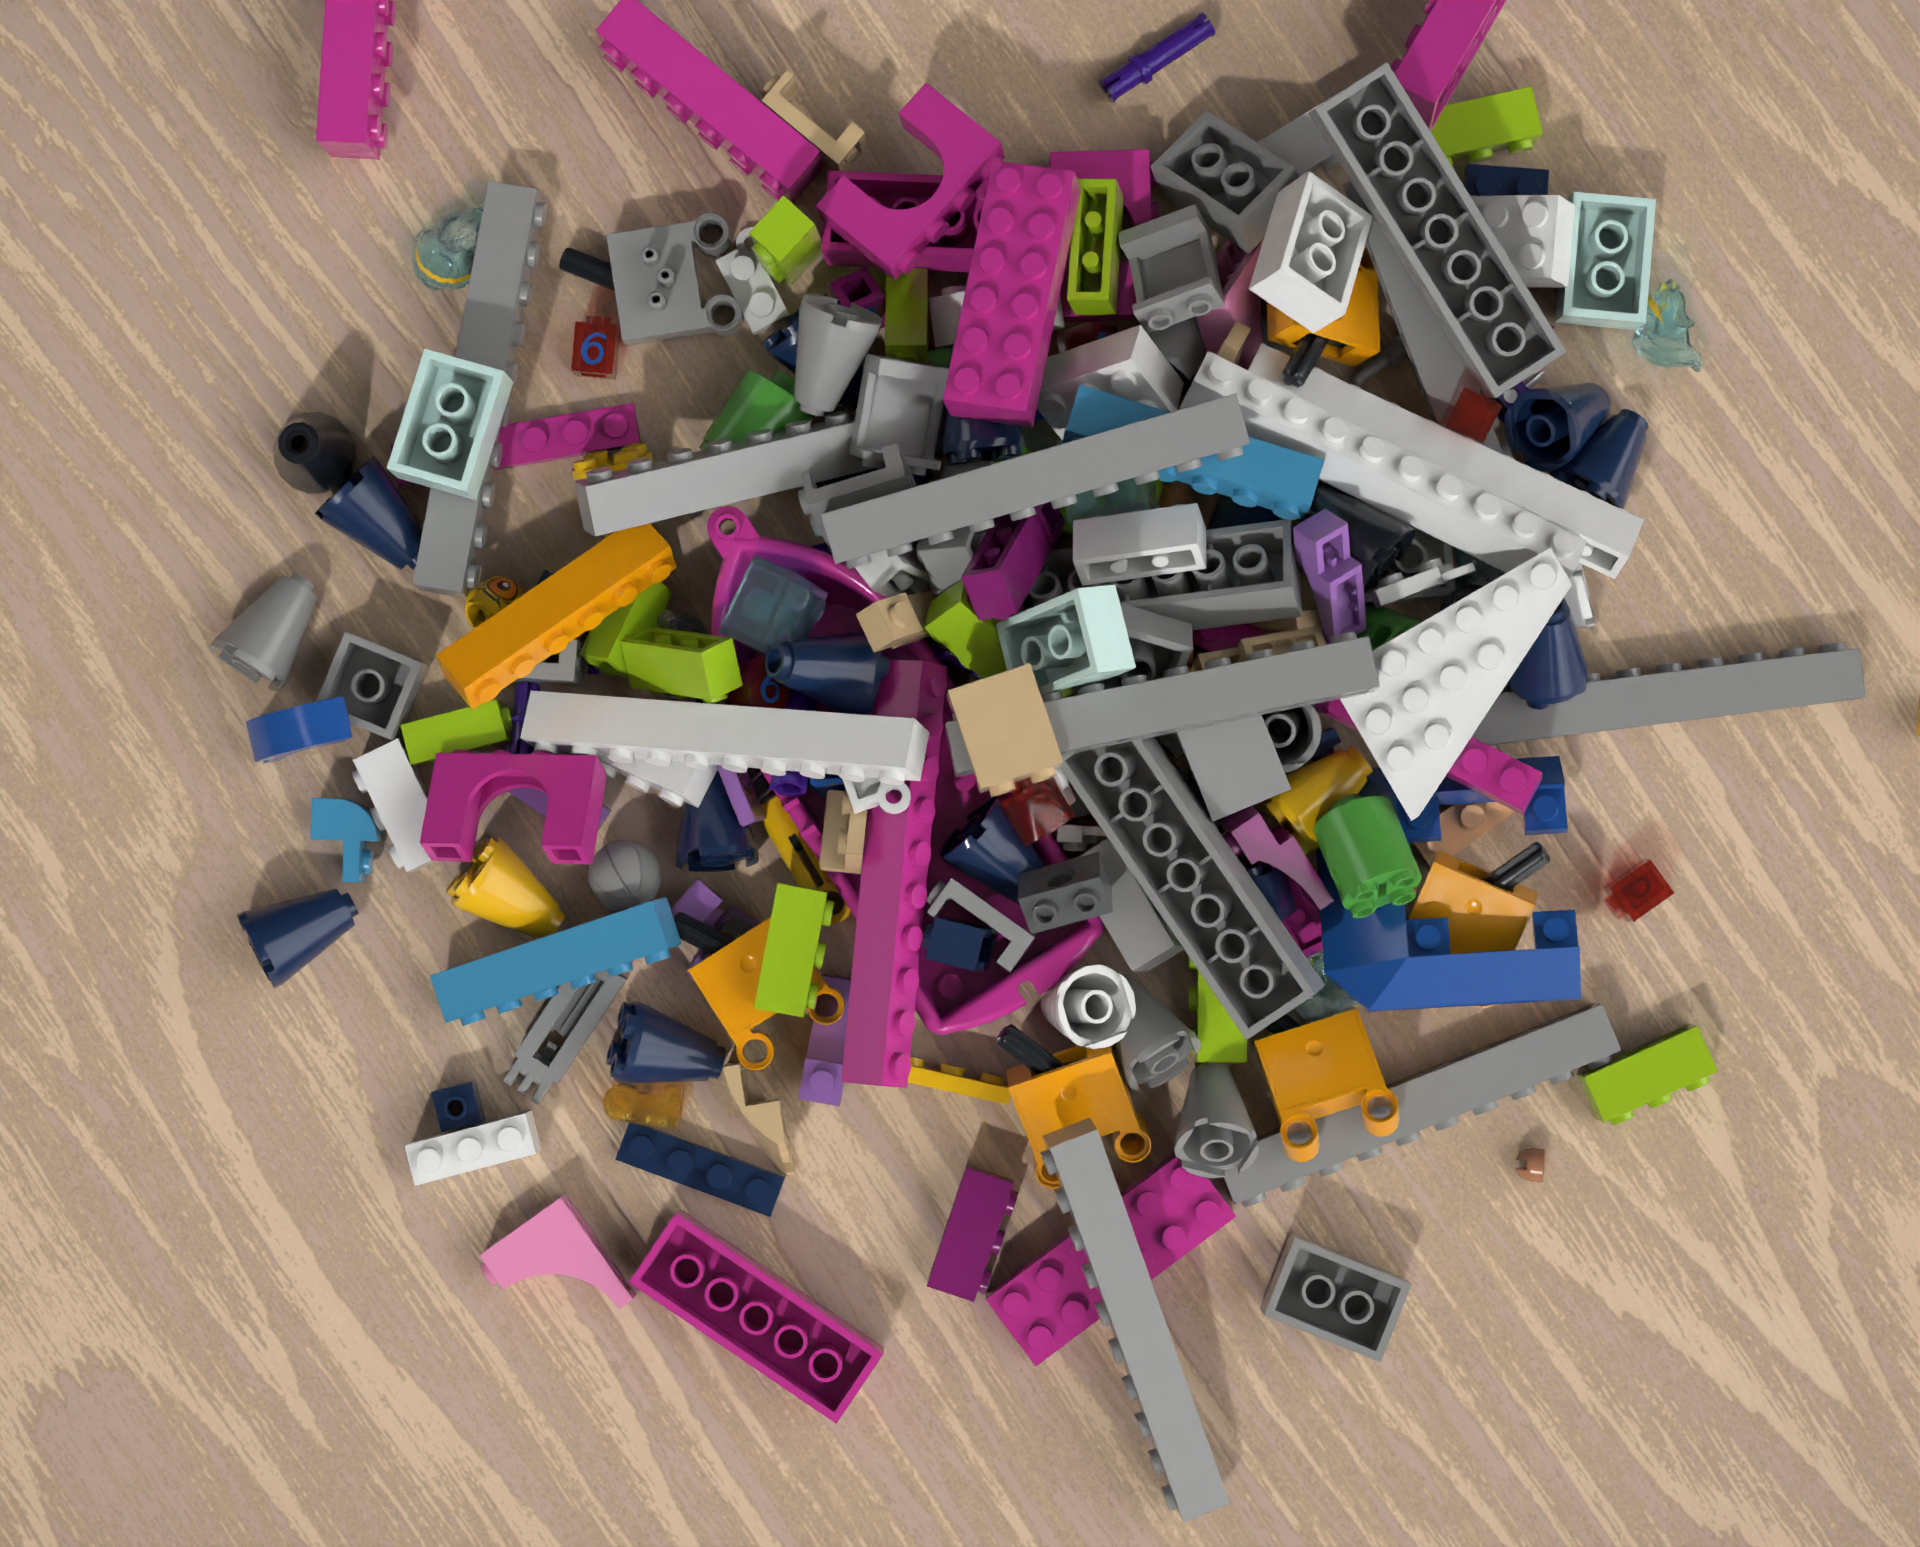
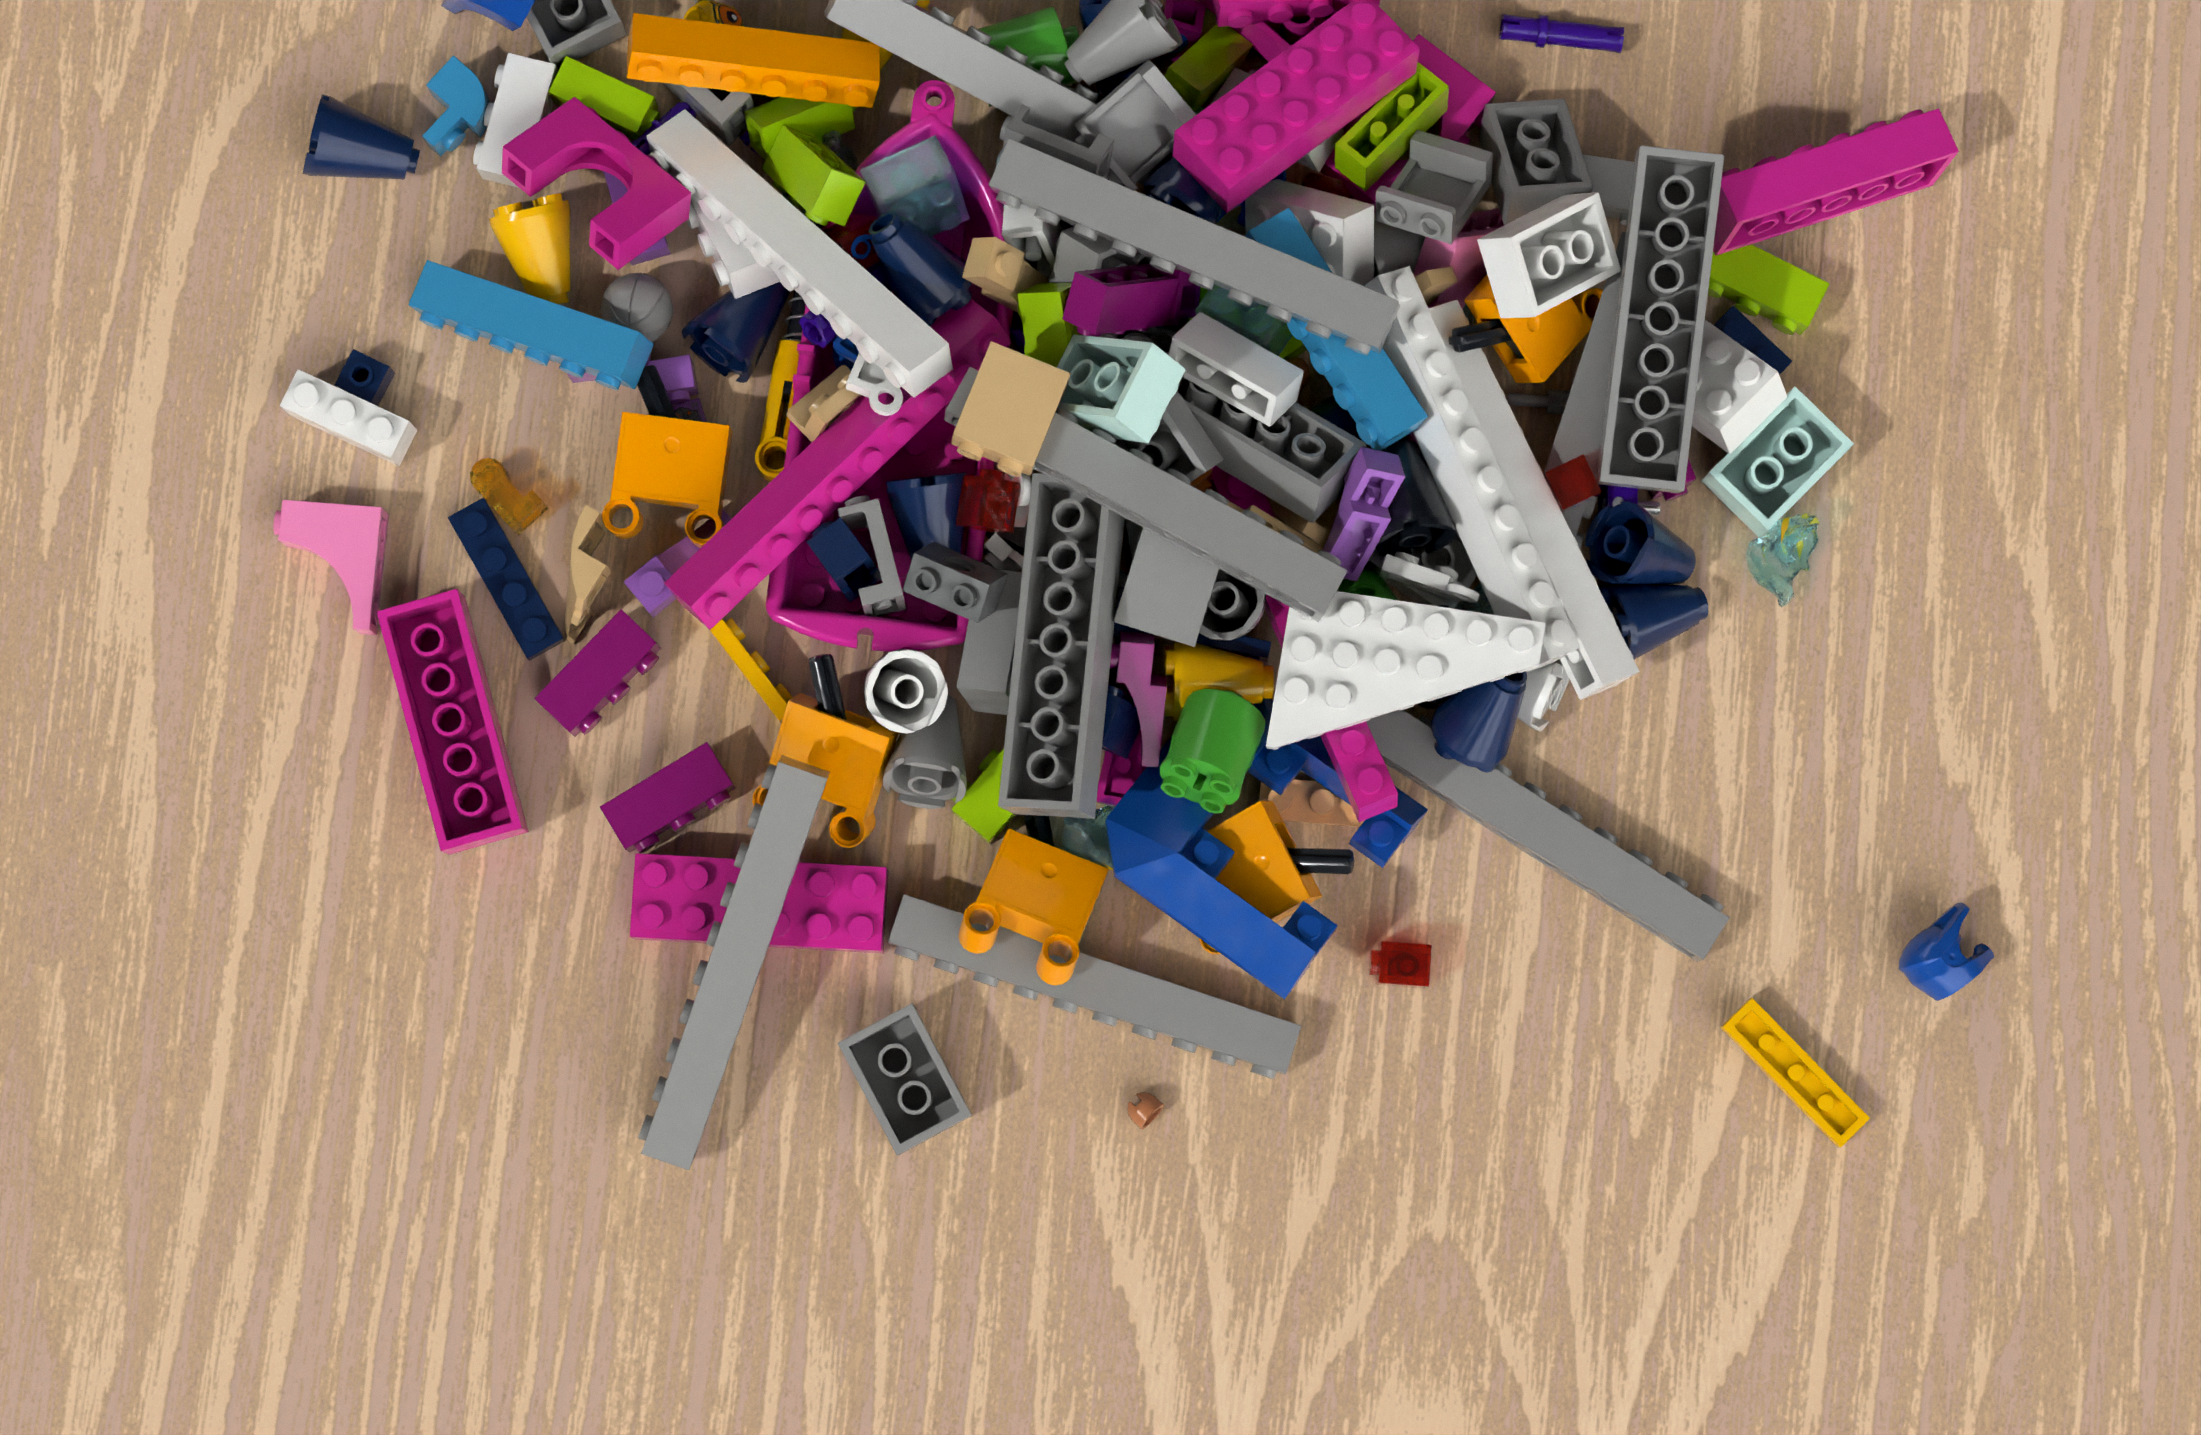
camera: 35 degrees right, 5 degrees down
light grey hinge [503,970,628,1105] -> none
dark blue cone [606,1001,726,1084] -> none
medium lavender tile [716,765,766,827] -> none
lime brick [754,882,834,1018] -> none
light grey cone [1174,1062,1259,1178] -> none
lime brick [1577,1024,1718,1125] -> none
none -> magenta brick [534,609,661,737]

